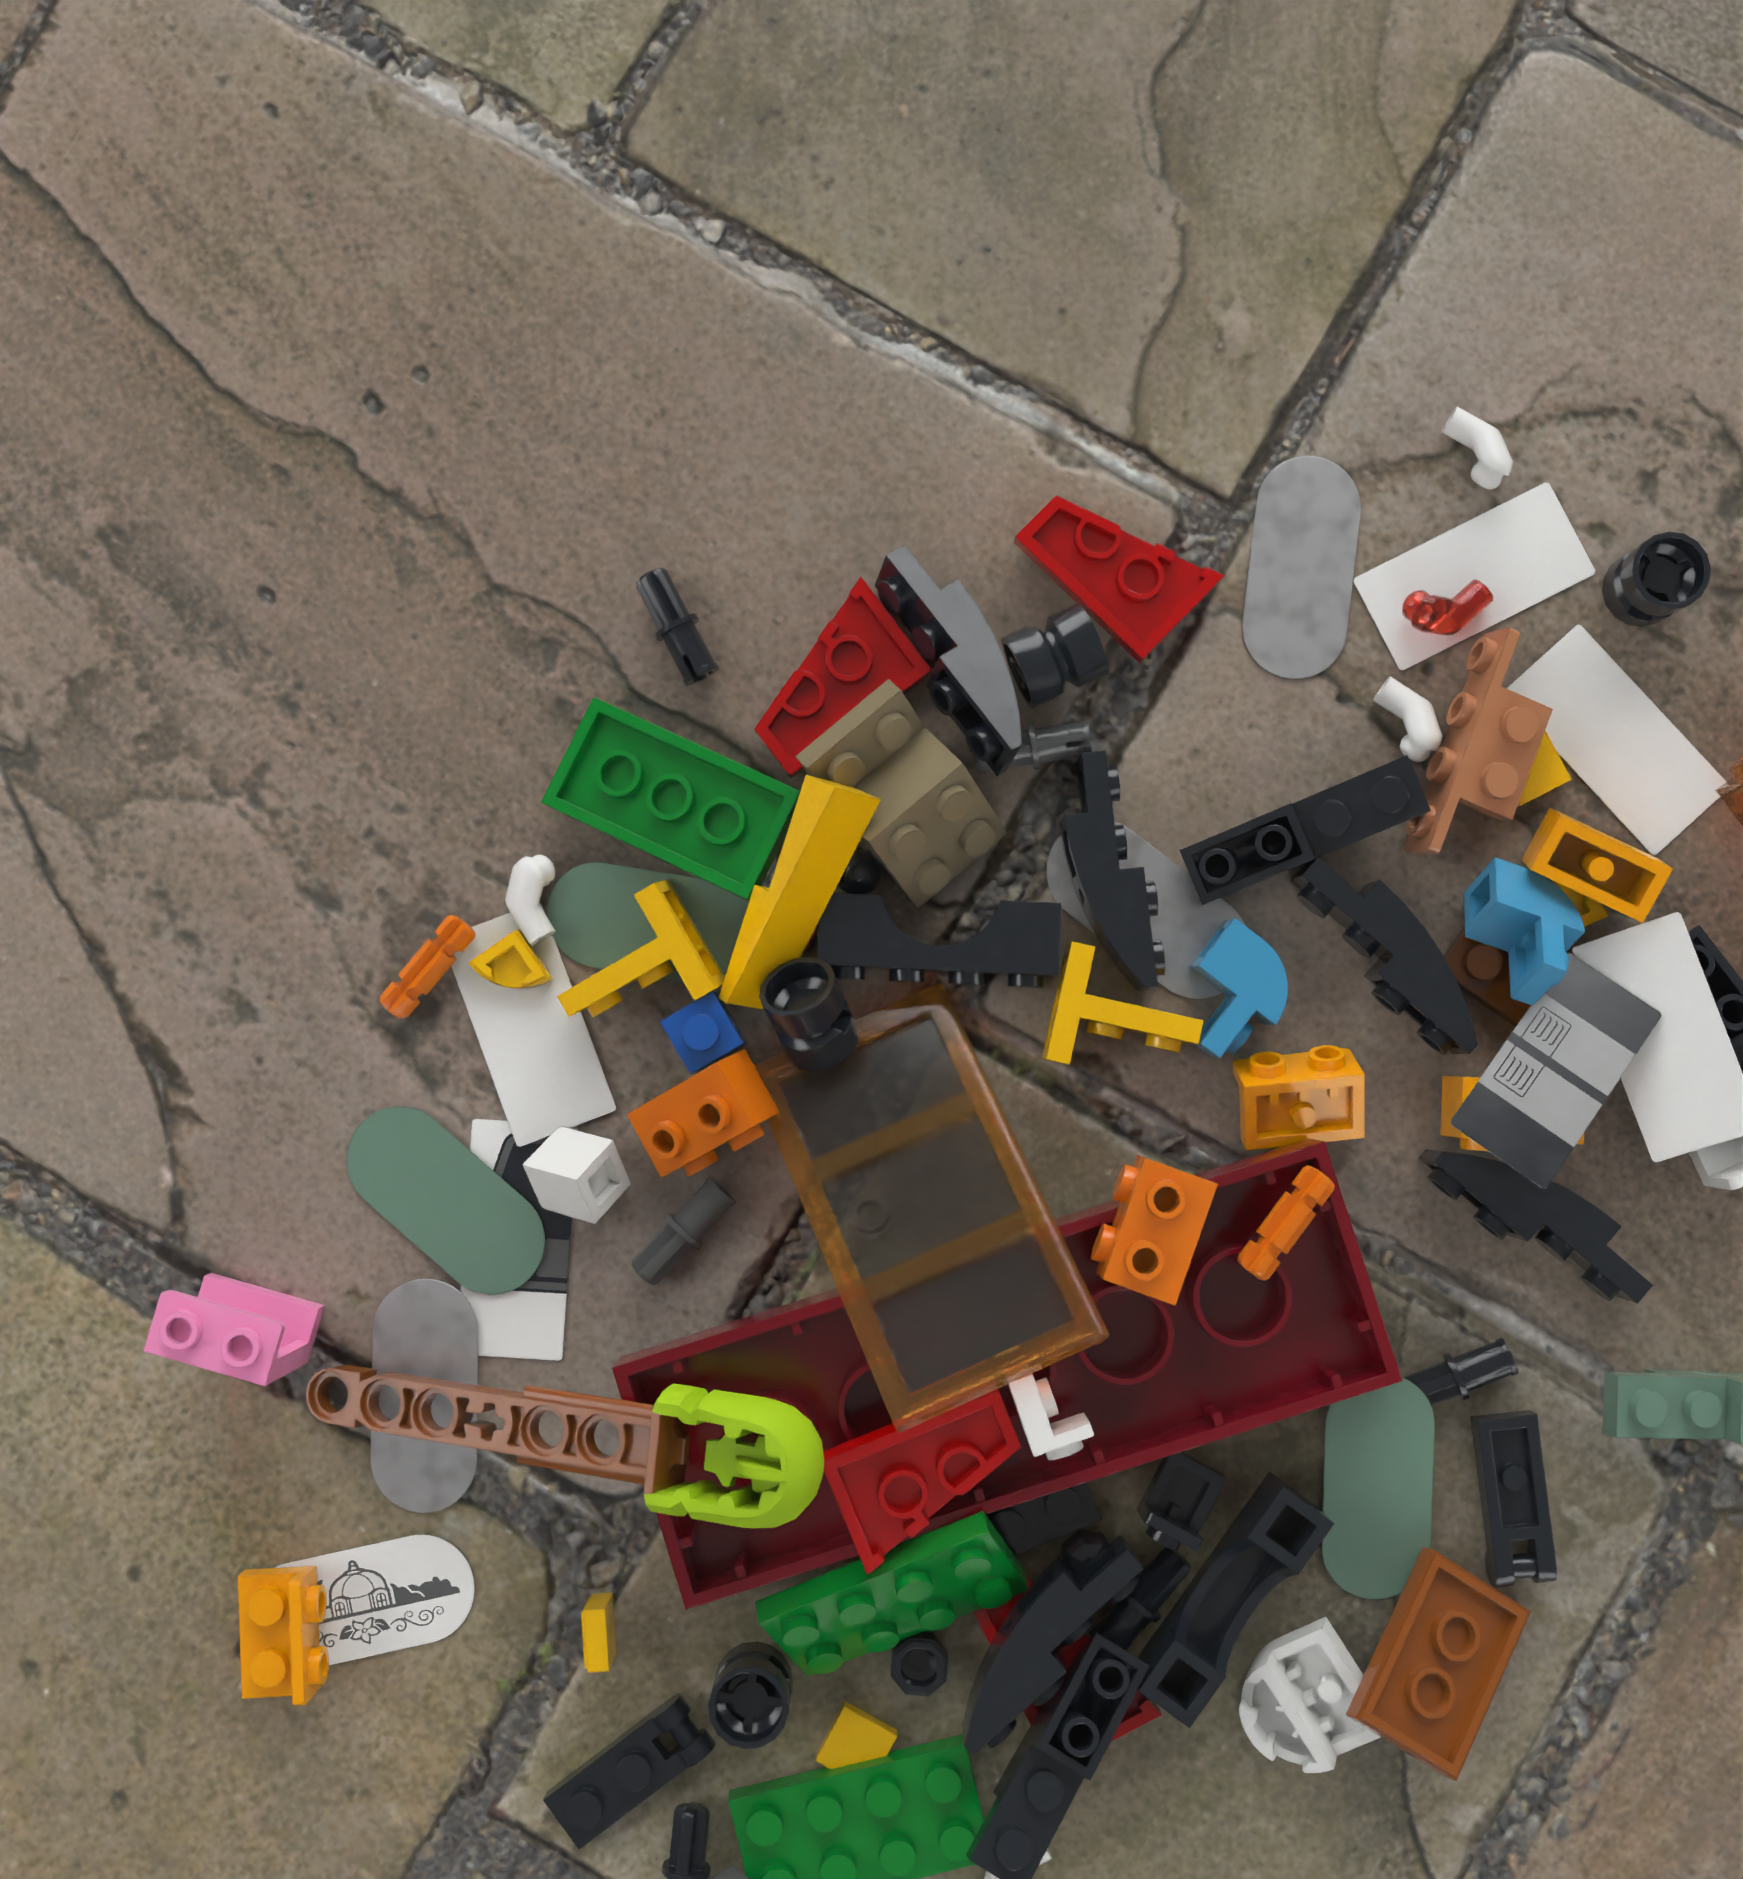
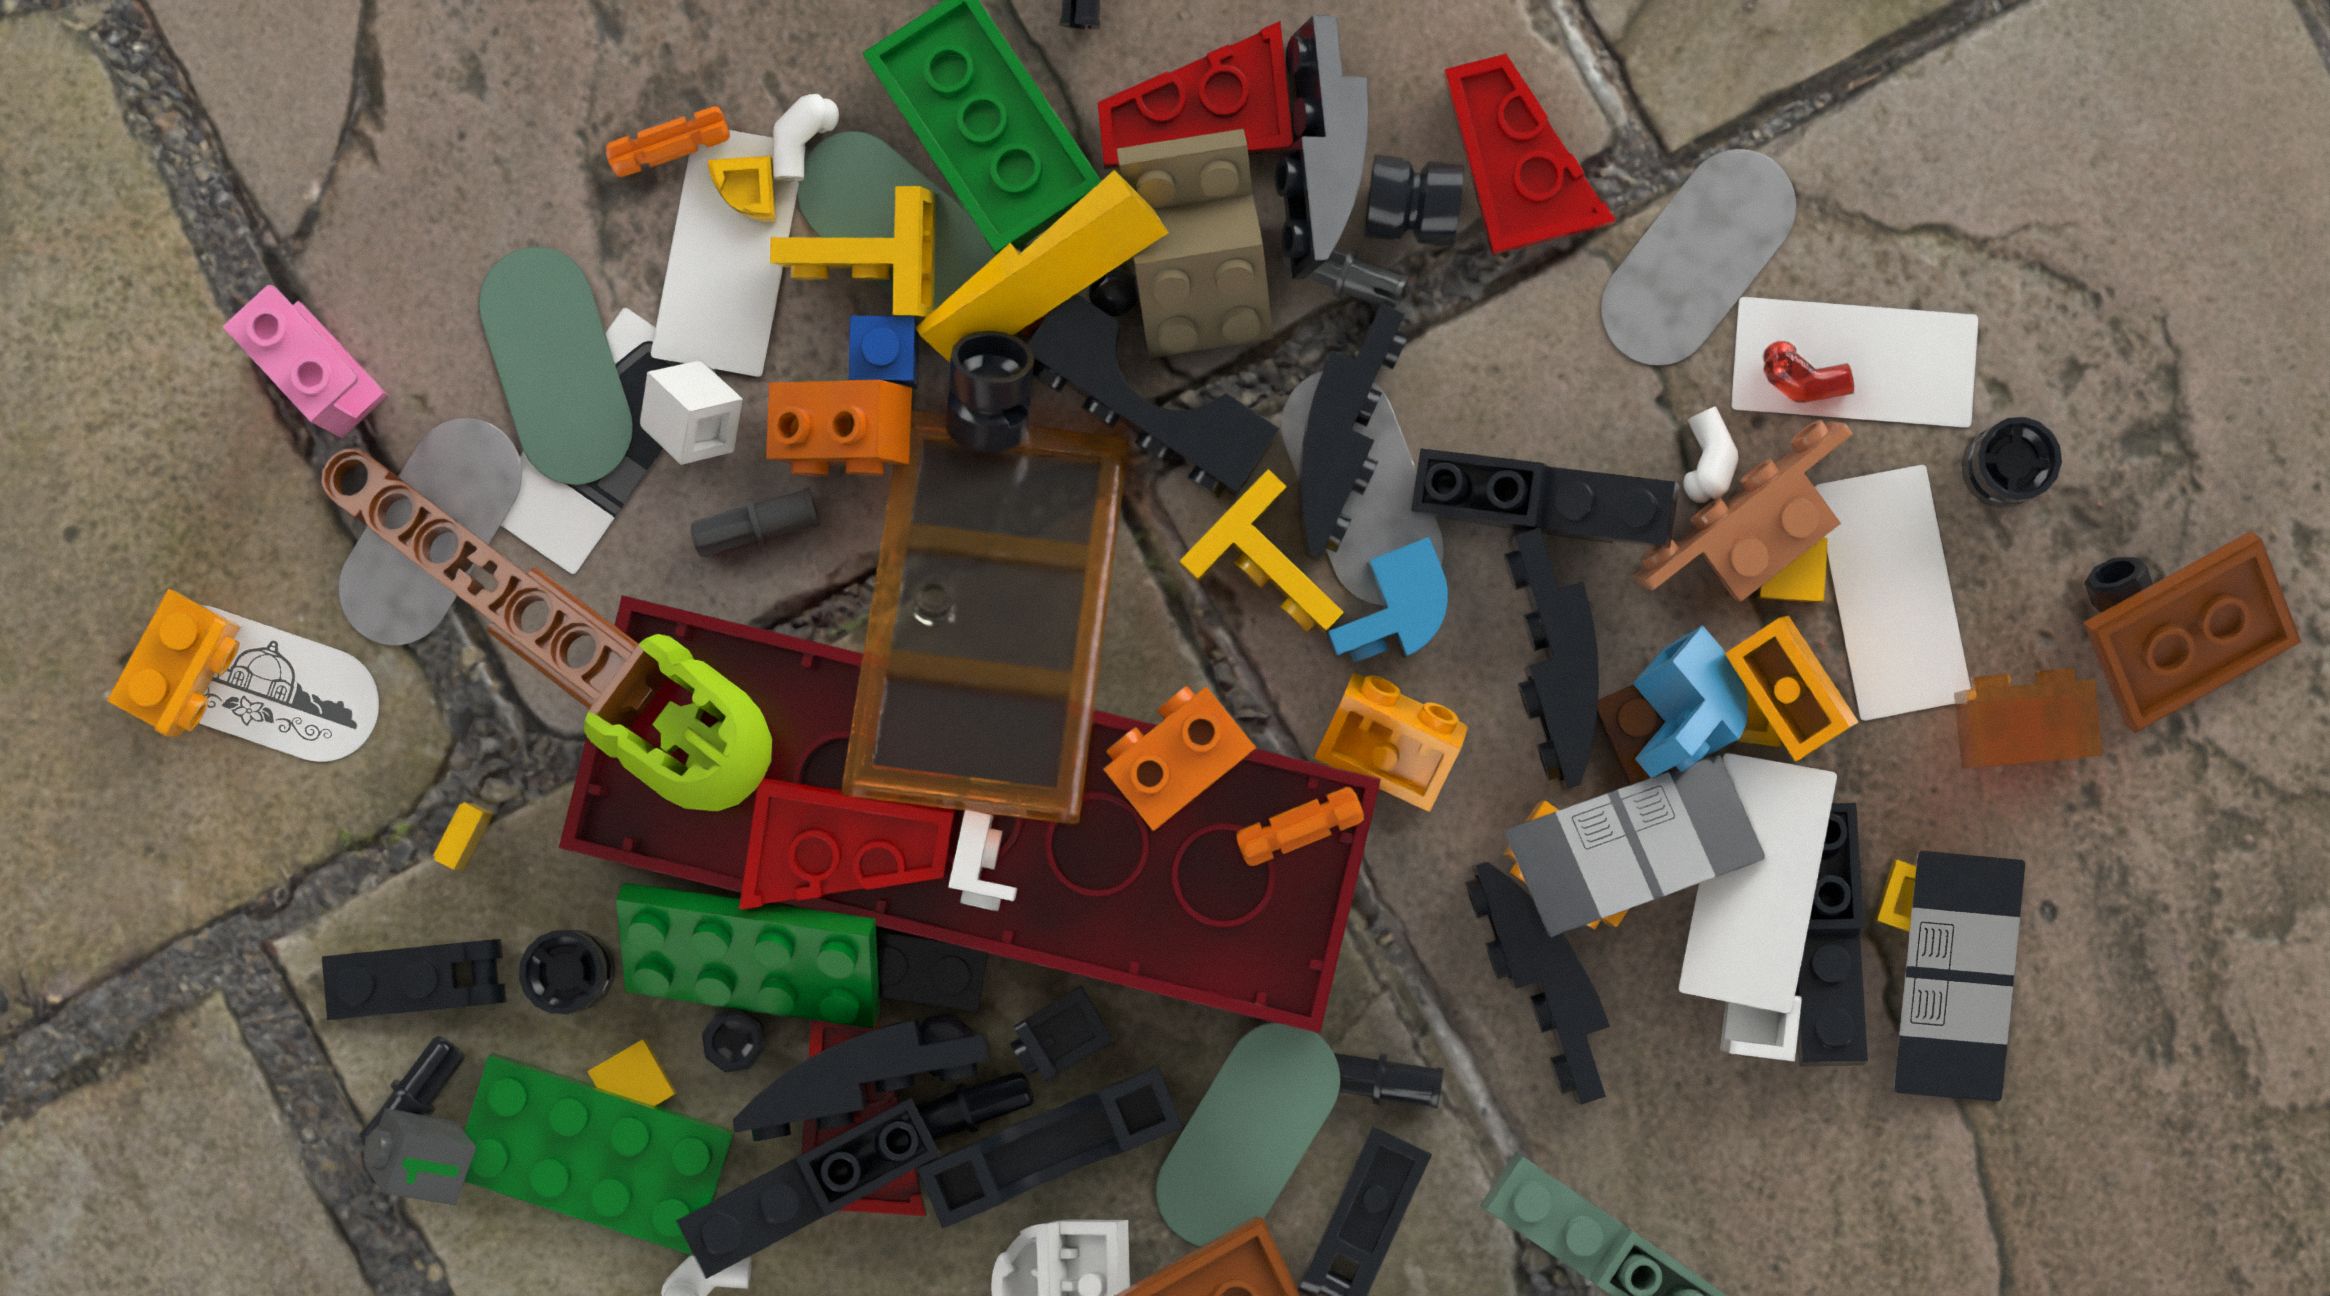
camera: 30 degrees right, 0 degrees up
white arm [1441,407,1513,490] -> none

